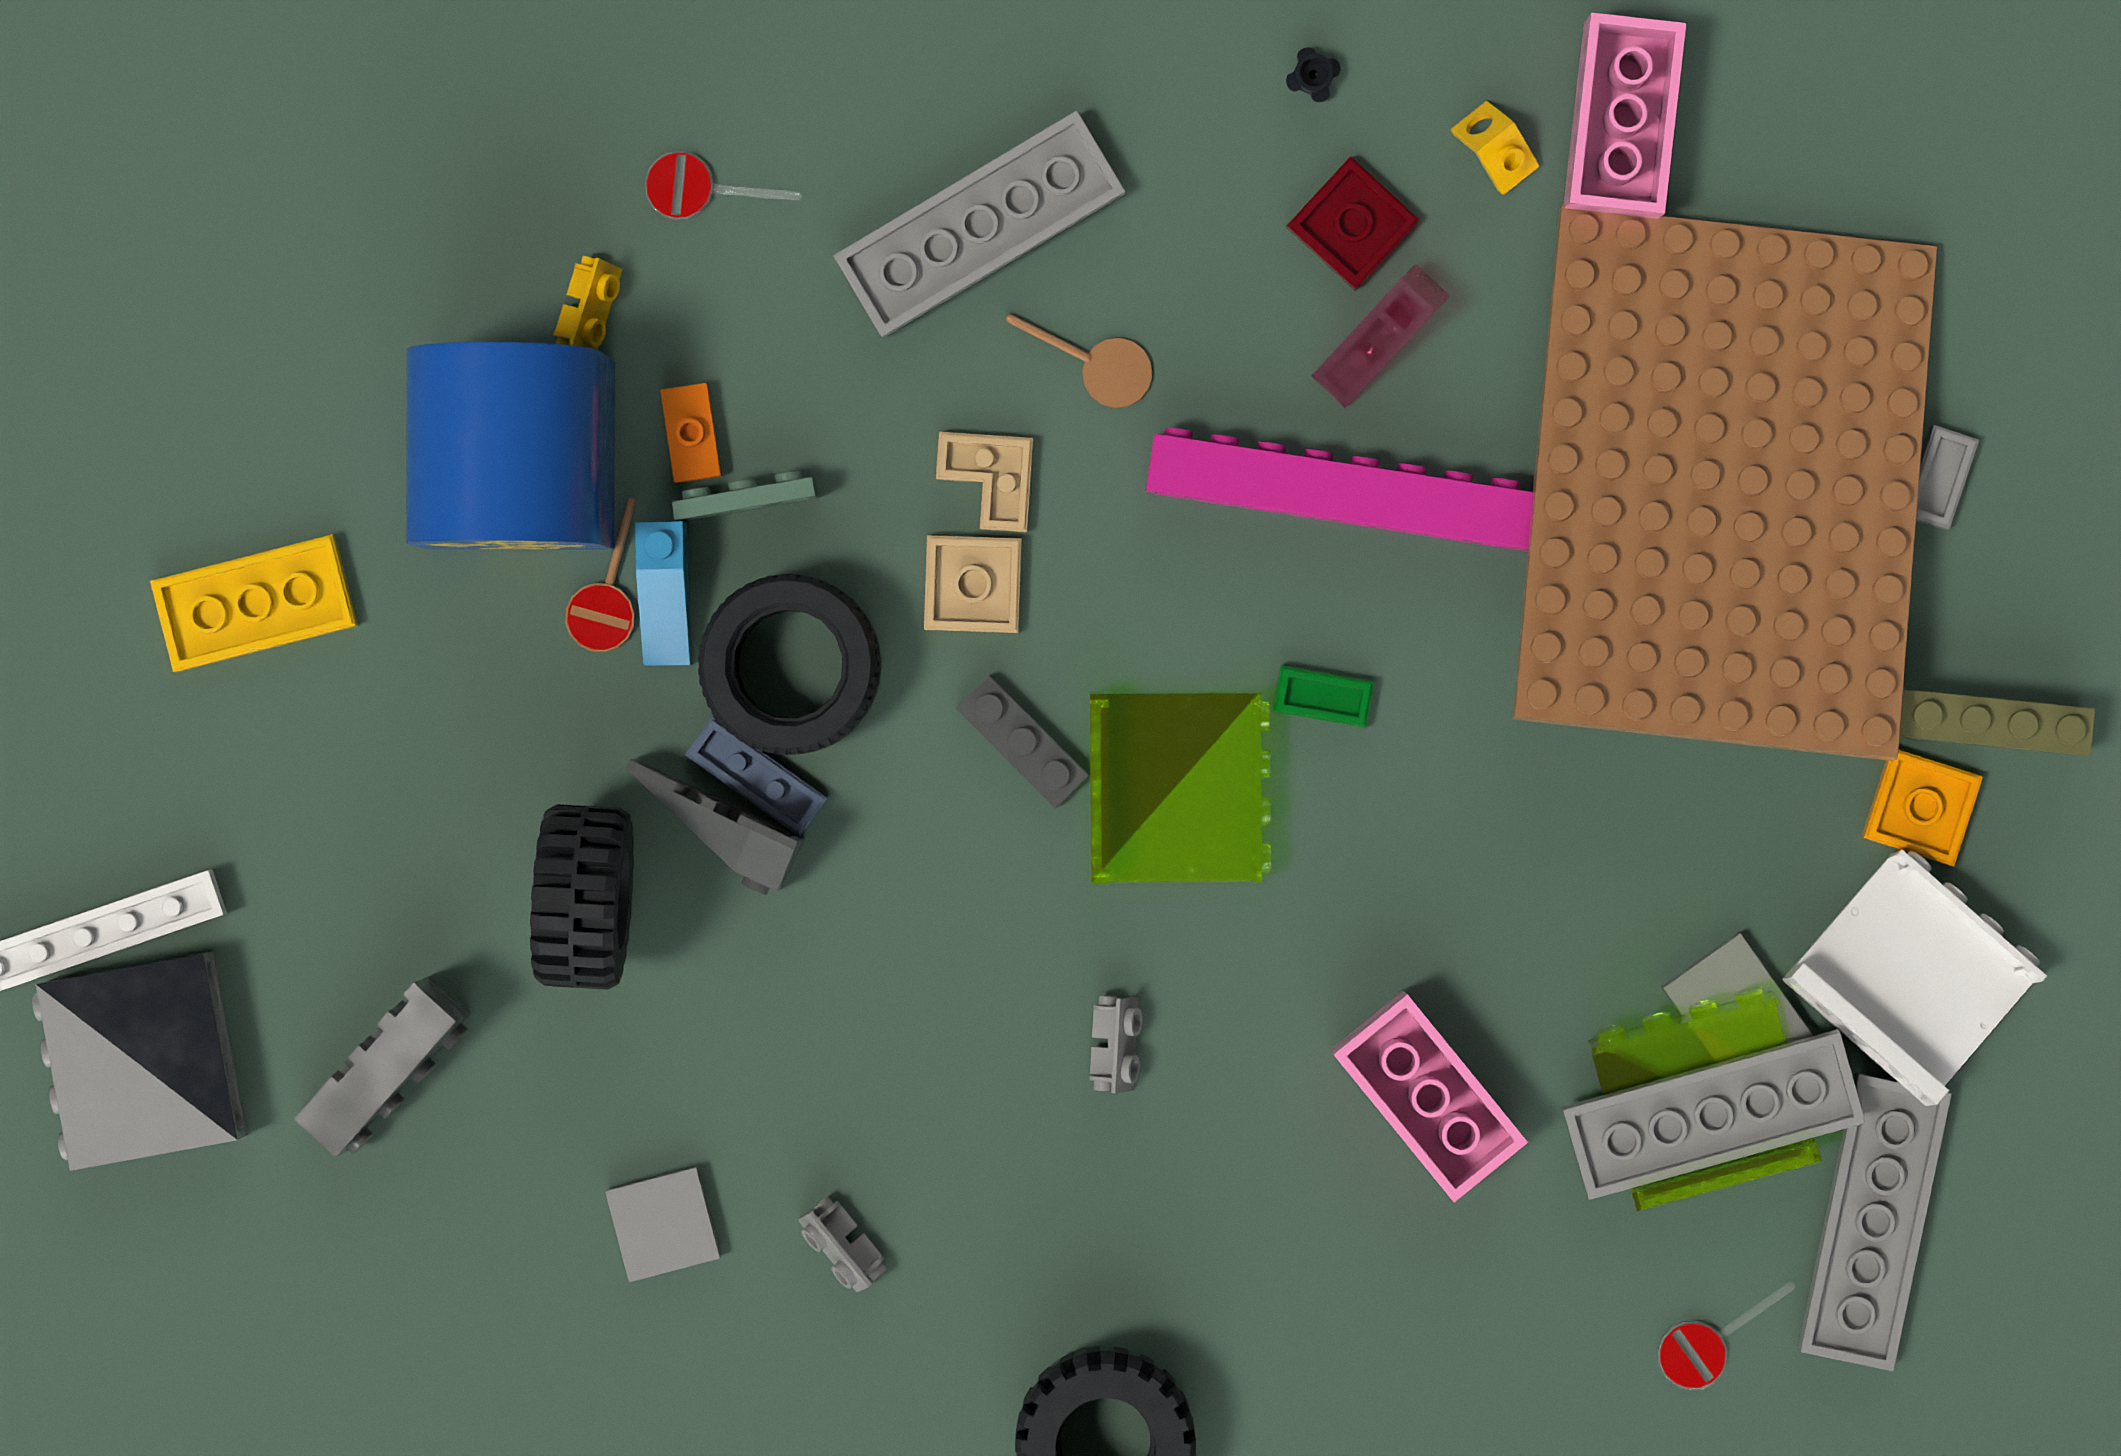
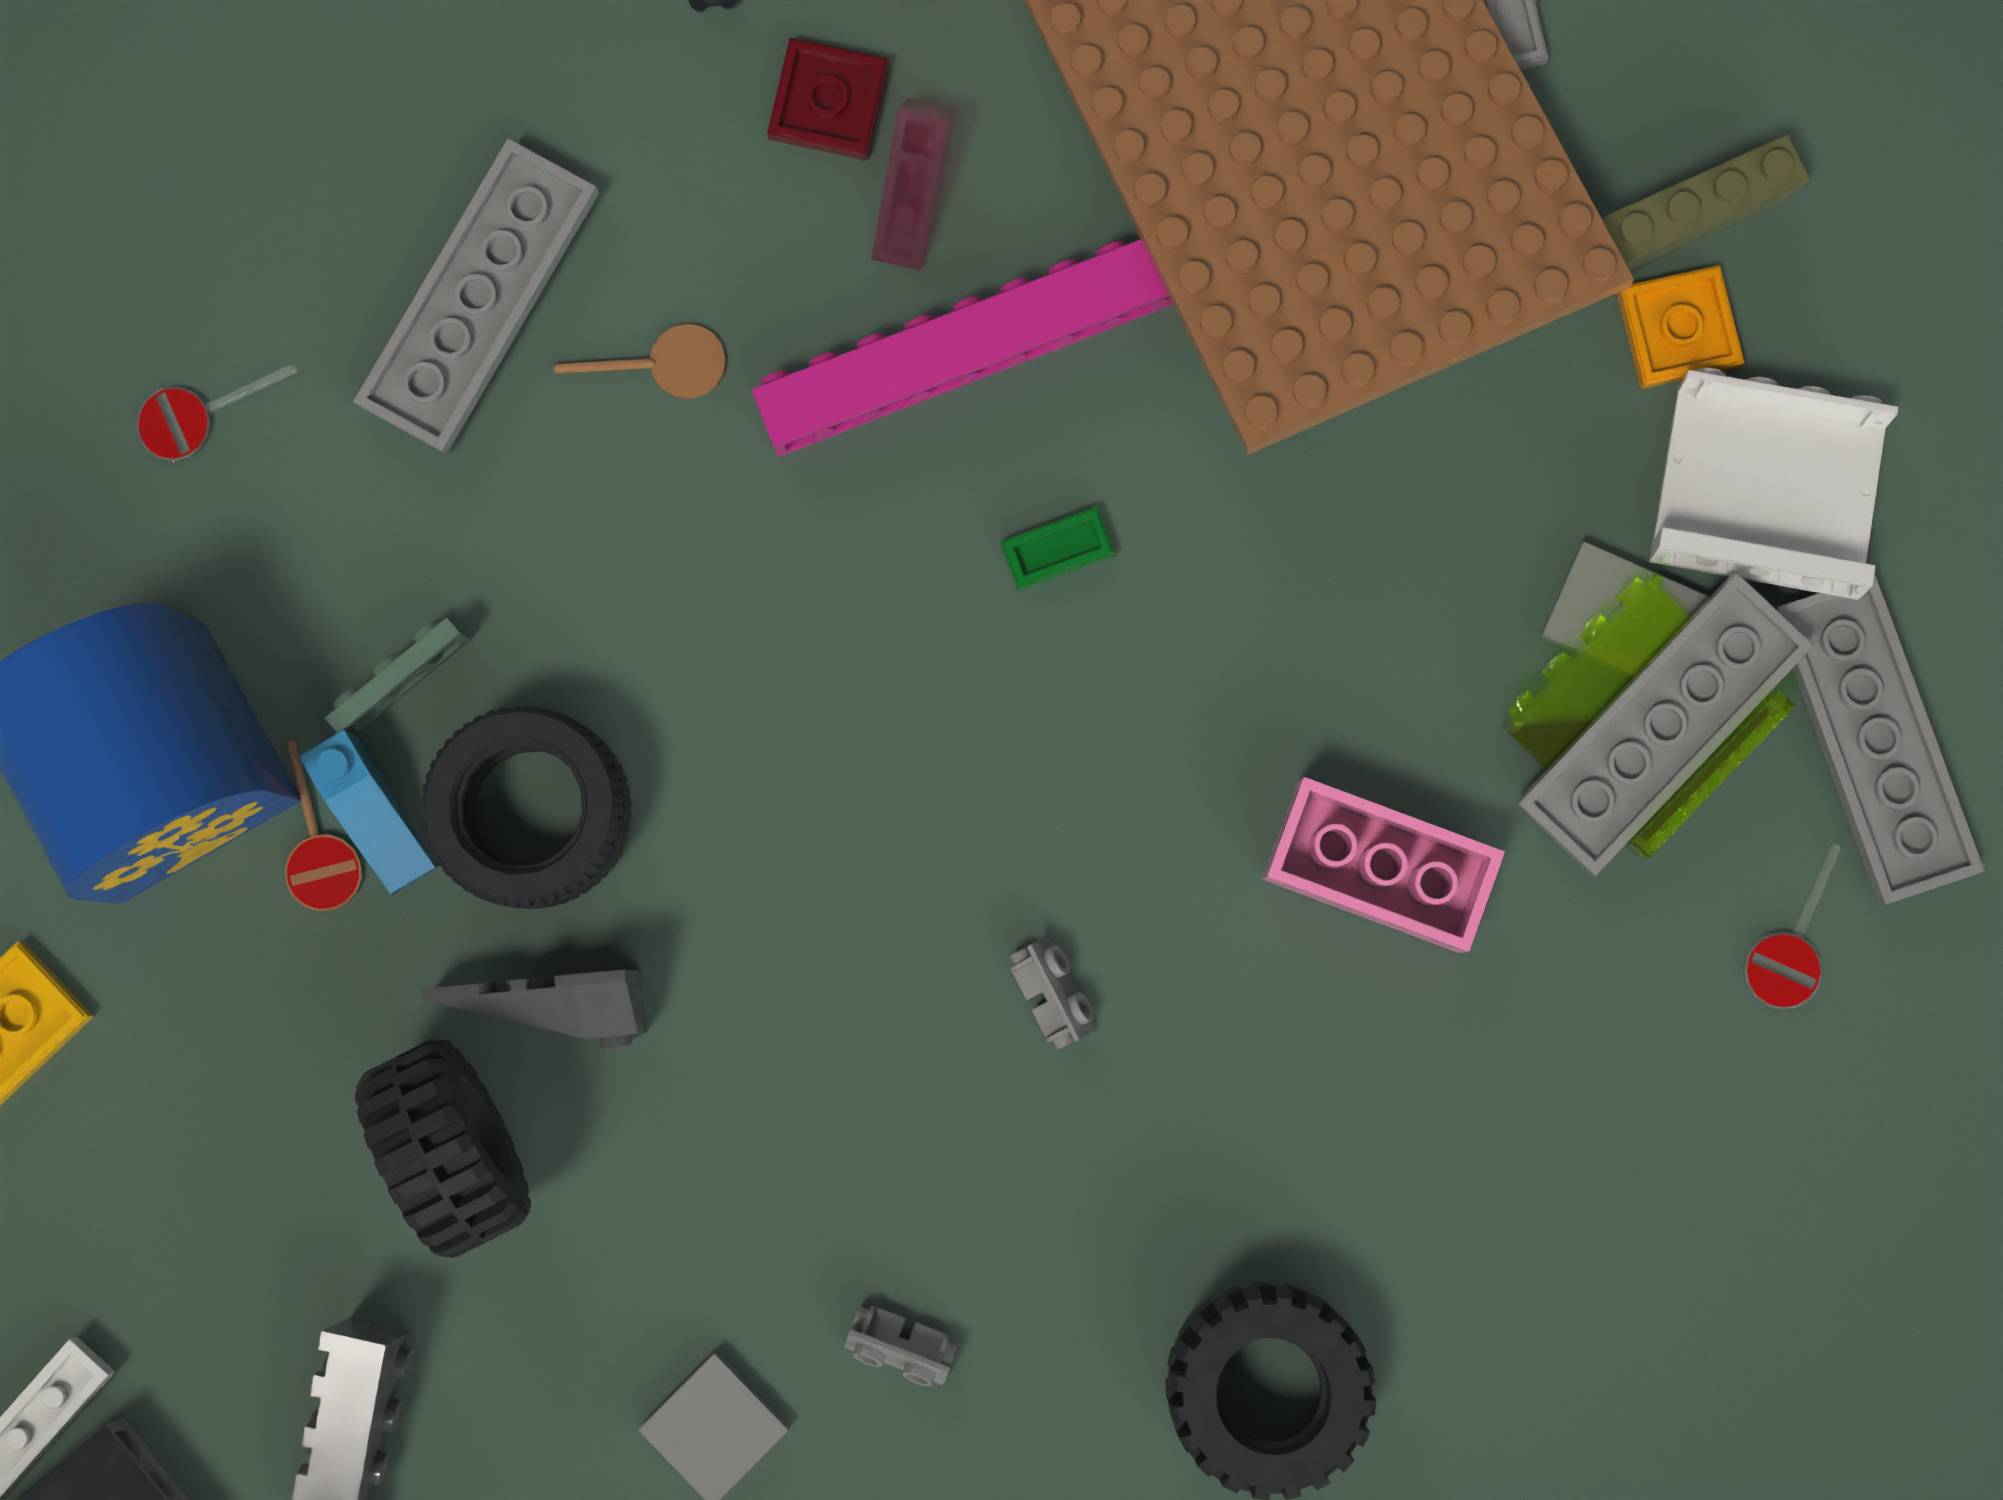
camera: 20 degrees left, 5 degrees down
yellow hinge [553,256,623,350] -> none
orange plate [660,383,722,484] -> none
sand blue tile [685,717,828,836] -> none
tan tile [924,535,1022,633] -> none
tan tile [936,432,1033,533] -> none
dark grey plate [956,675,1089,809] -> none
clear neon green panel [1090,693,1271,884] -> none

